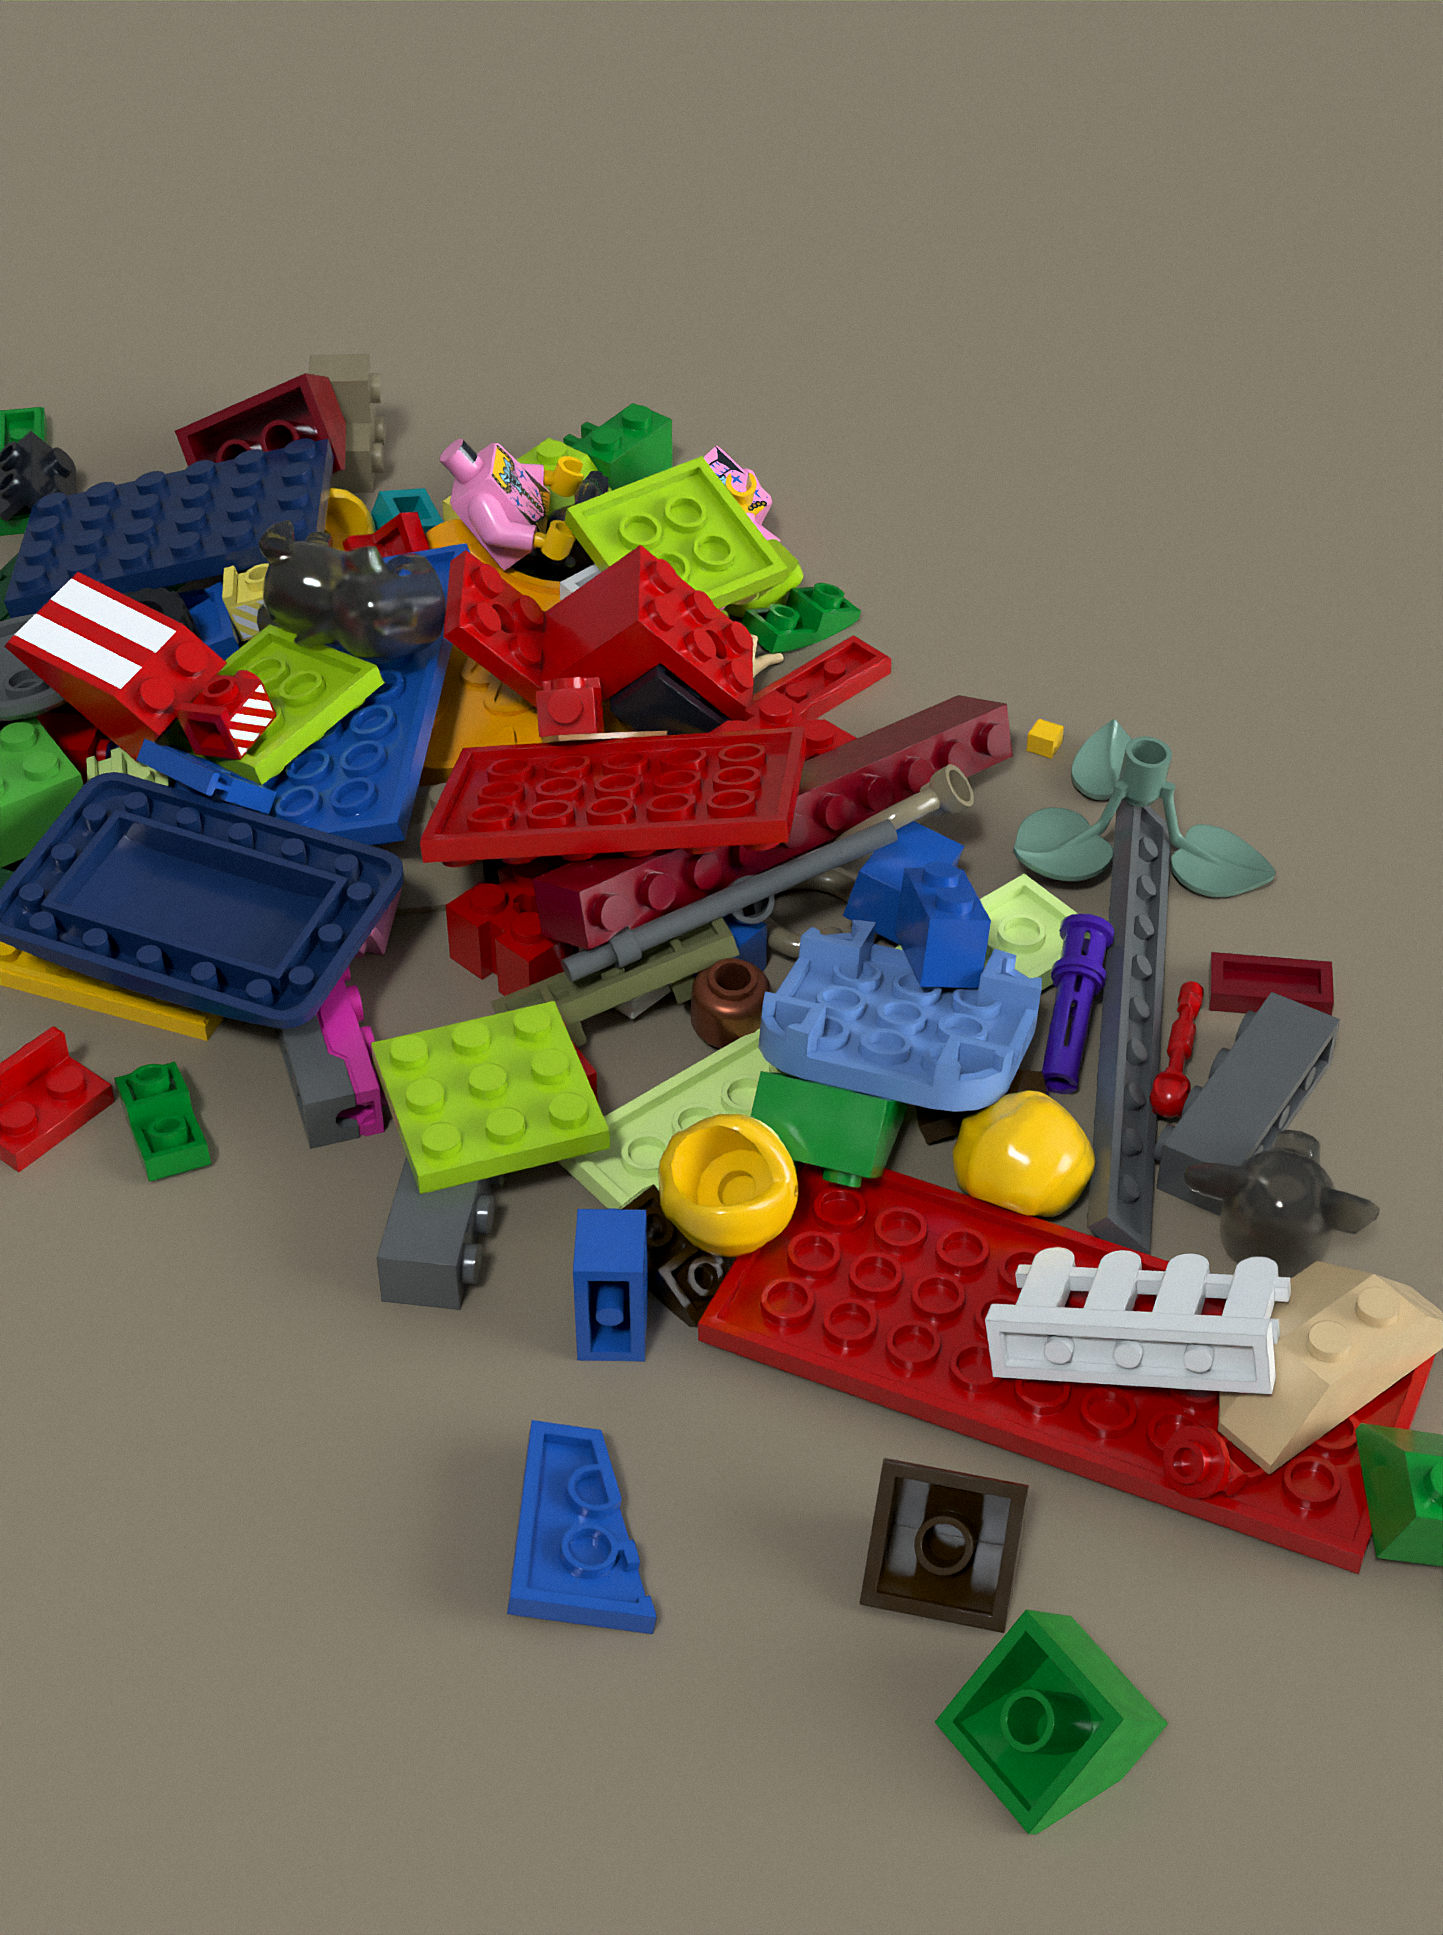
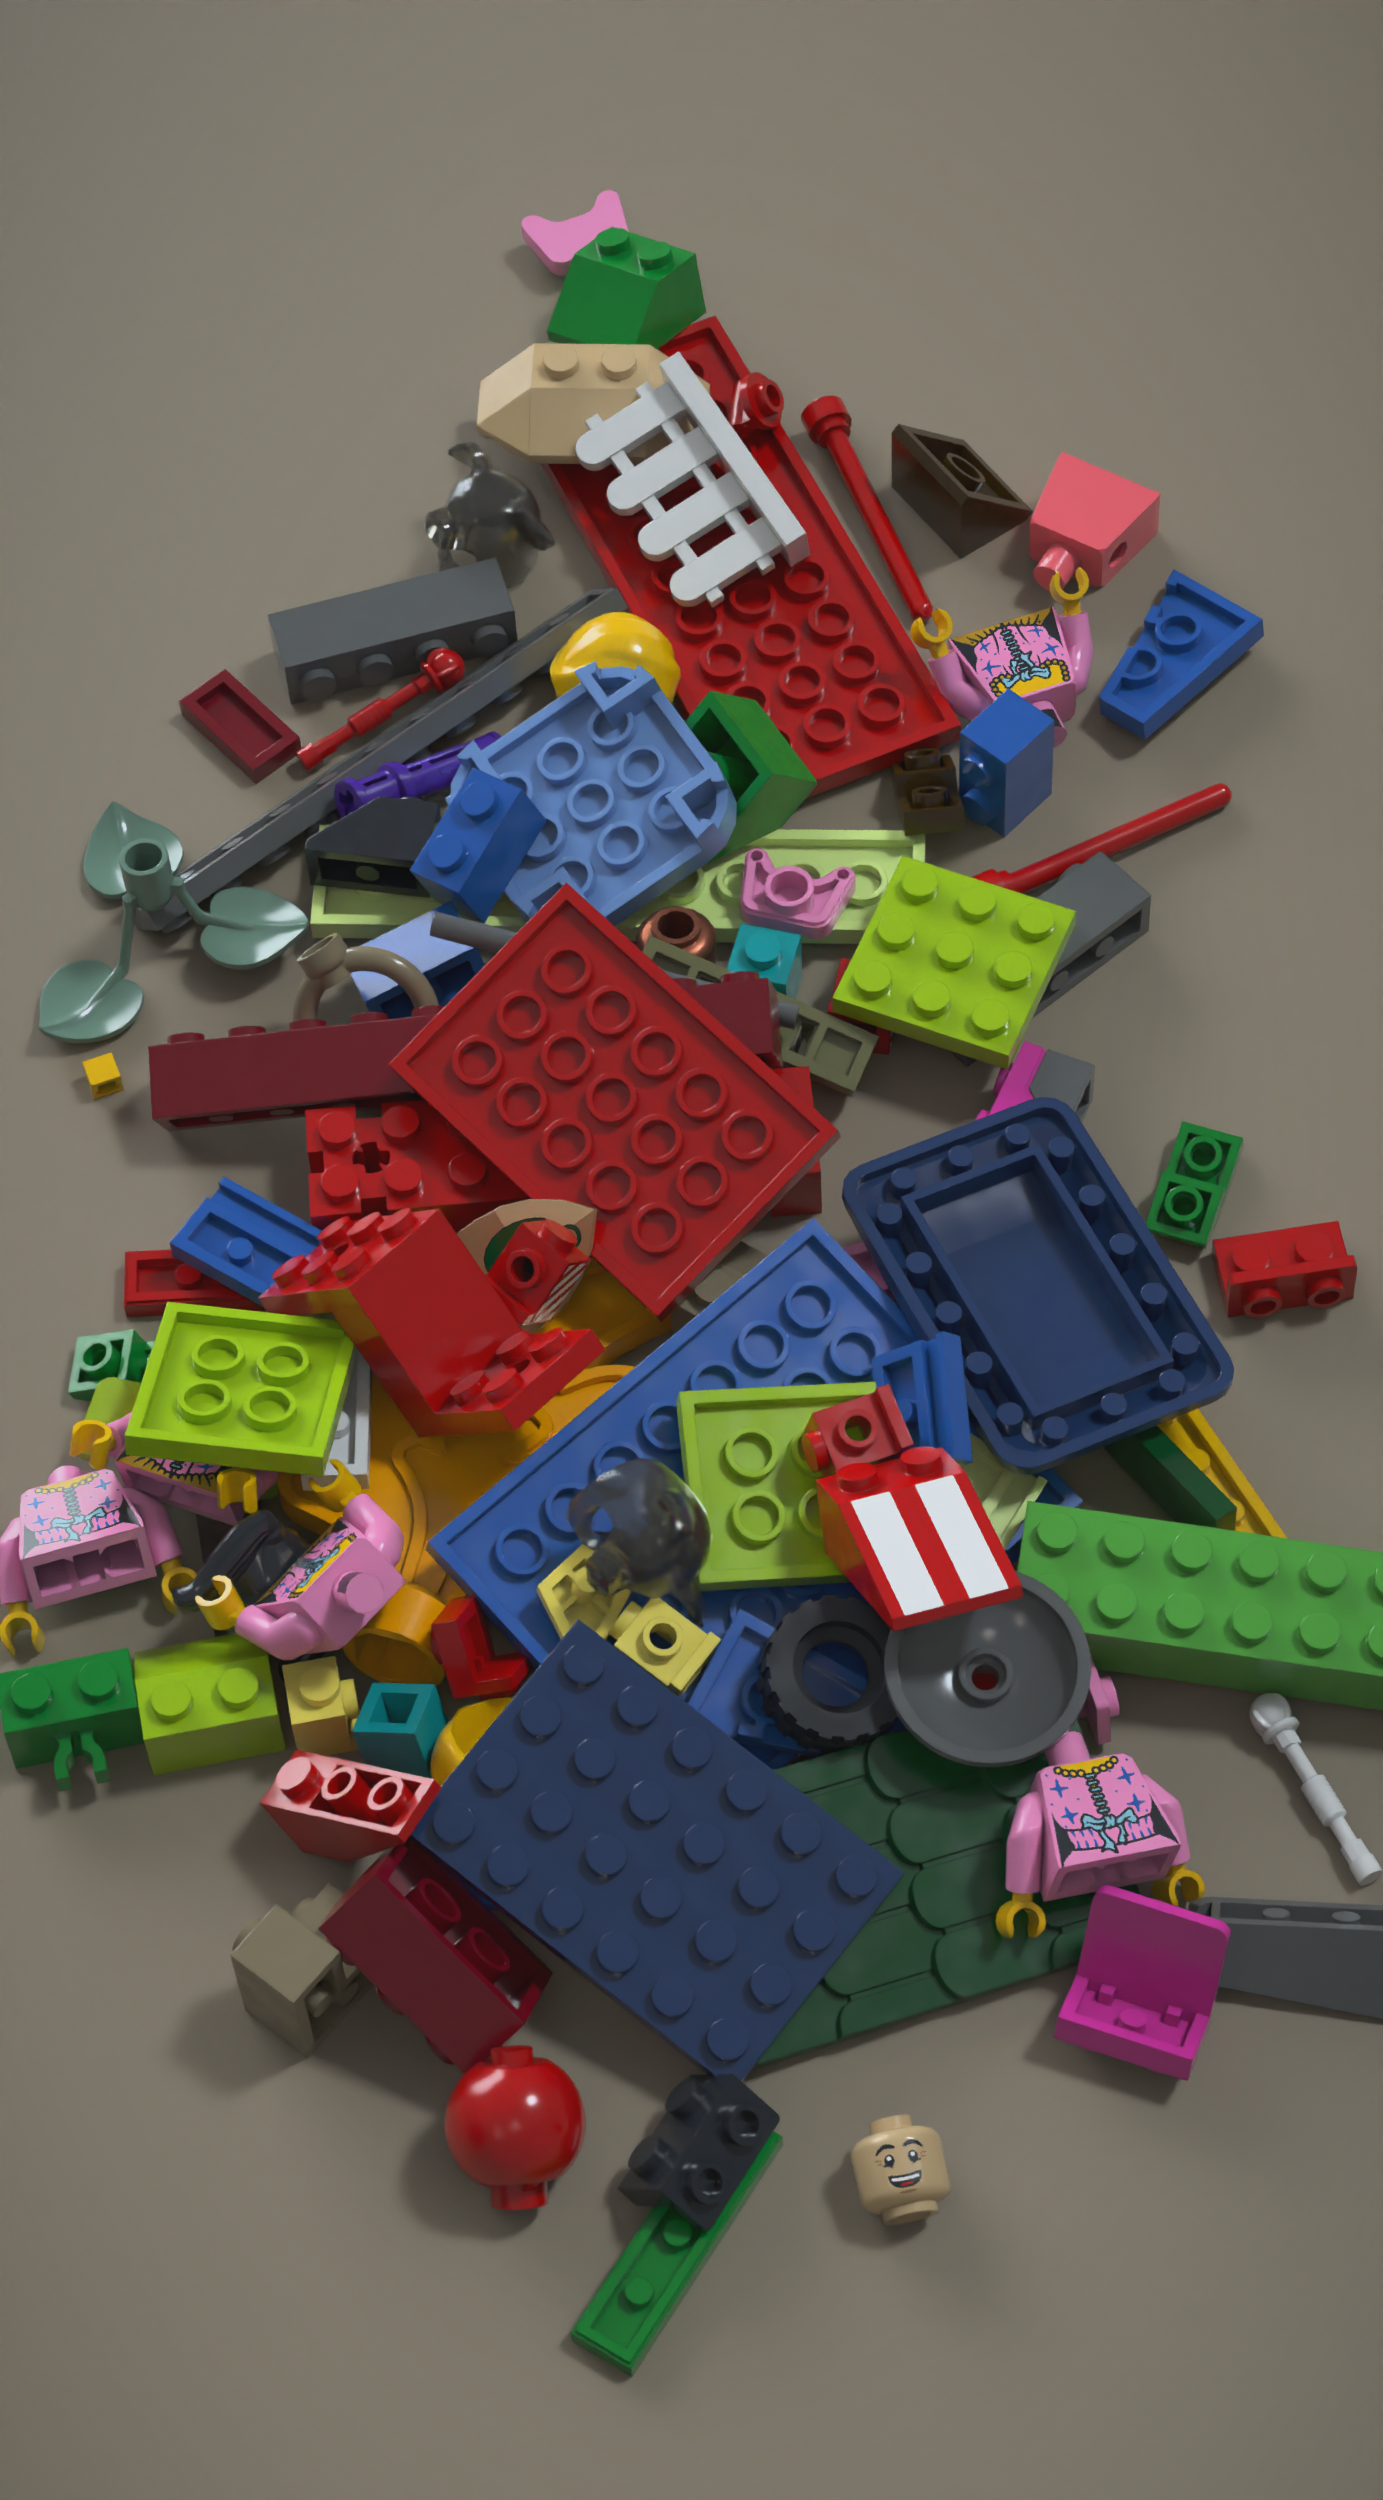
camera: 135 degrees left, 15 degrees up
clear smoke piece [294,546,446,661] -> none
yellow piece [658,1113,798,1257] -> none
green slope [934,1609,1168,1835] -> none
none -> blue plate [169,1176,322,1307]
none -> red slope [260,1749,441,1863]
none -> black slope [305,796,441,898]
none -> red brick [445,2045,586,2210]
none -> teal brick [727,923,802,999]
none -> bright pink piece [740,848,856,939]
none -> red piece [801,395,933,622]
none -> torso [910,567,1094,748]
none -> red piece [972,783,1232,894]
none -> coral torso [1029,452,1160,591]

